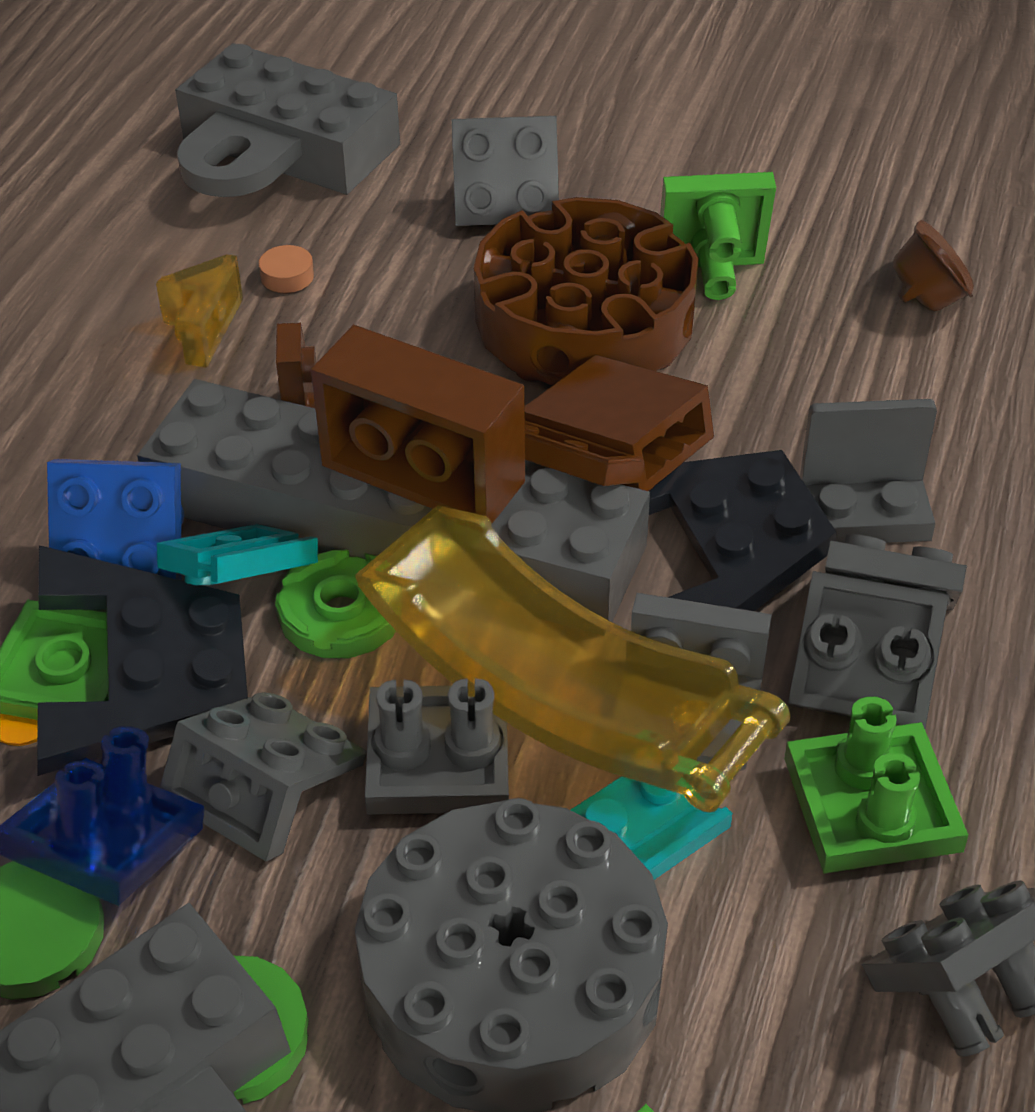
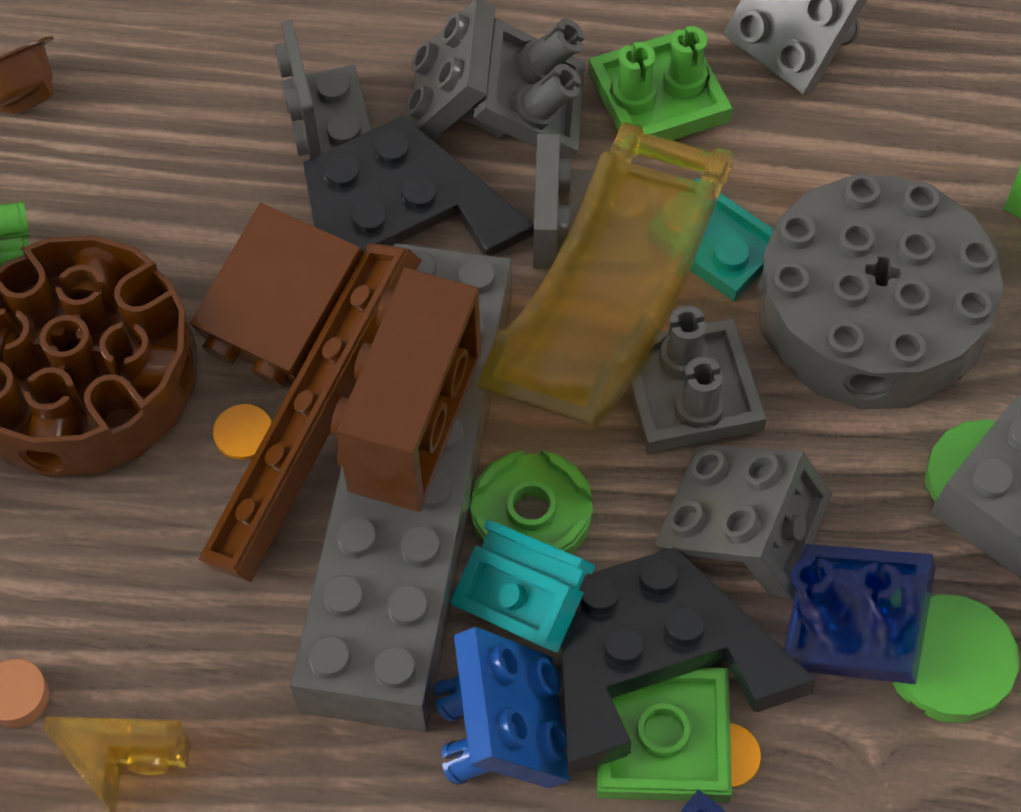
camera: 100 degrees left, 15 degrees up
reddish brown wing [276,322,316,408] -> none

